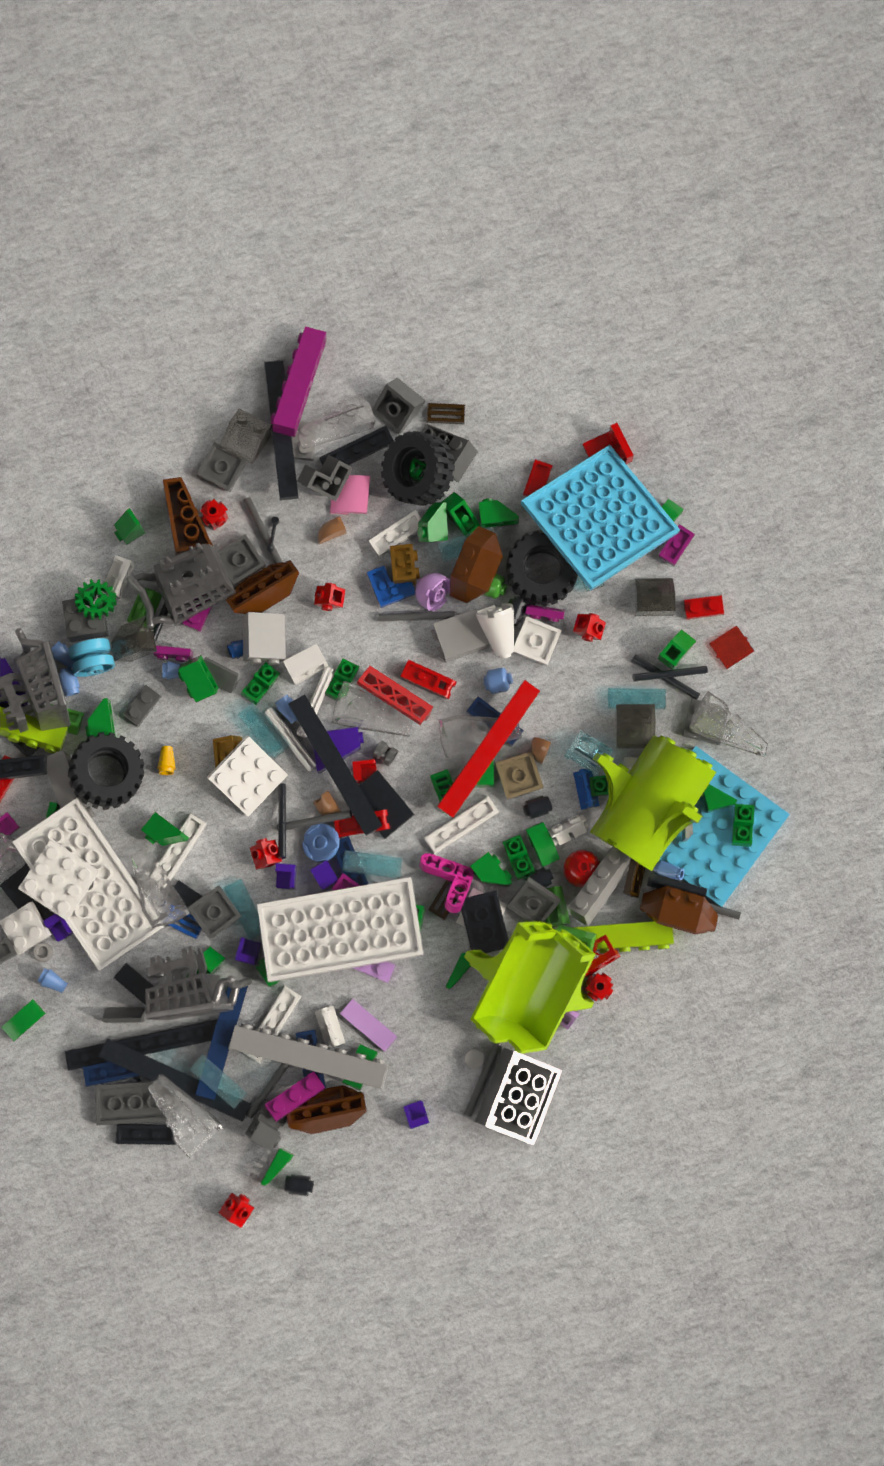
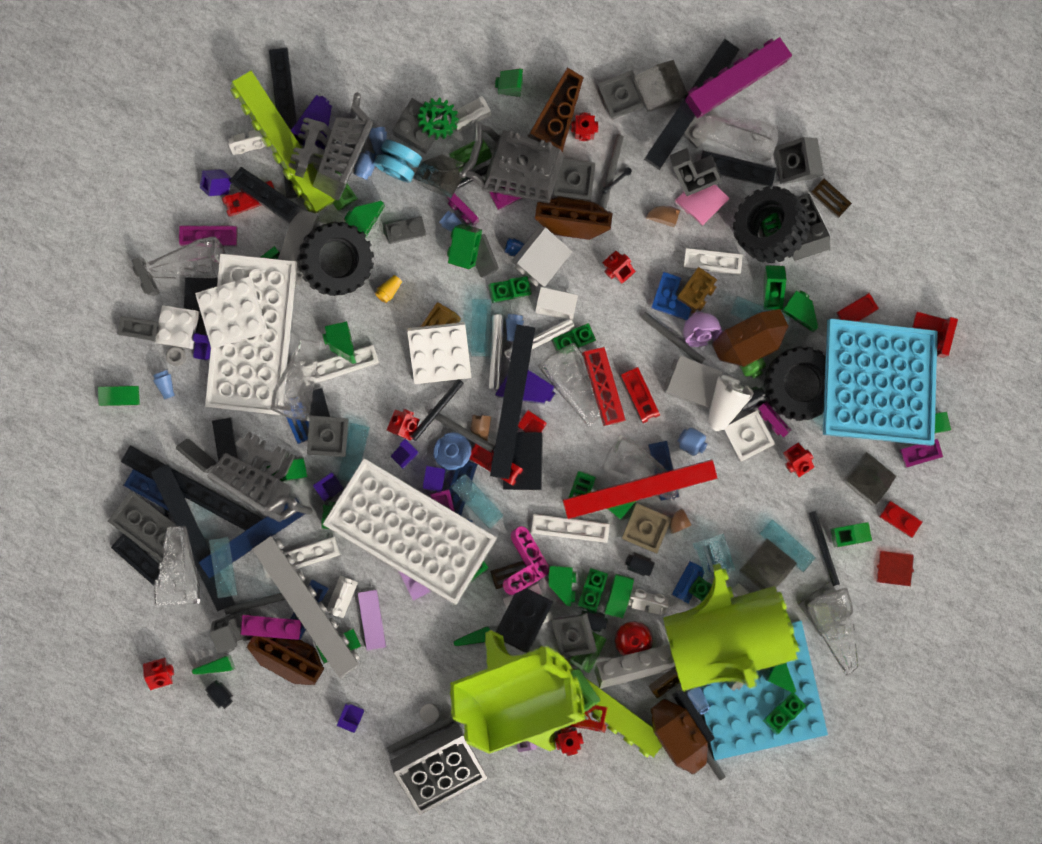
camera: 35 degrees right, 5 degrees up
dark grey wheel [372,740,398,767] -> none
slope [417,502,448,542] -> none
black bar [632,666,708,682] -> none

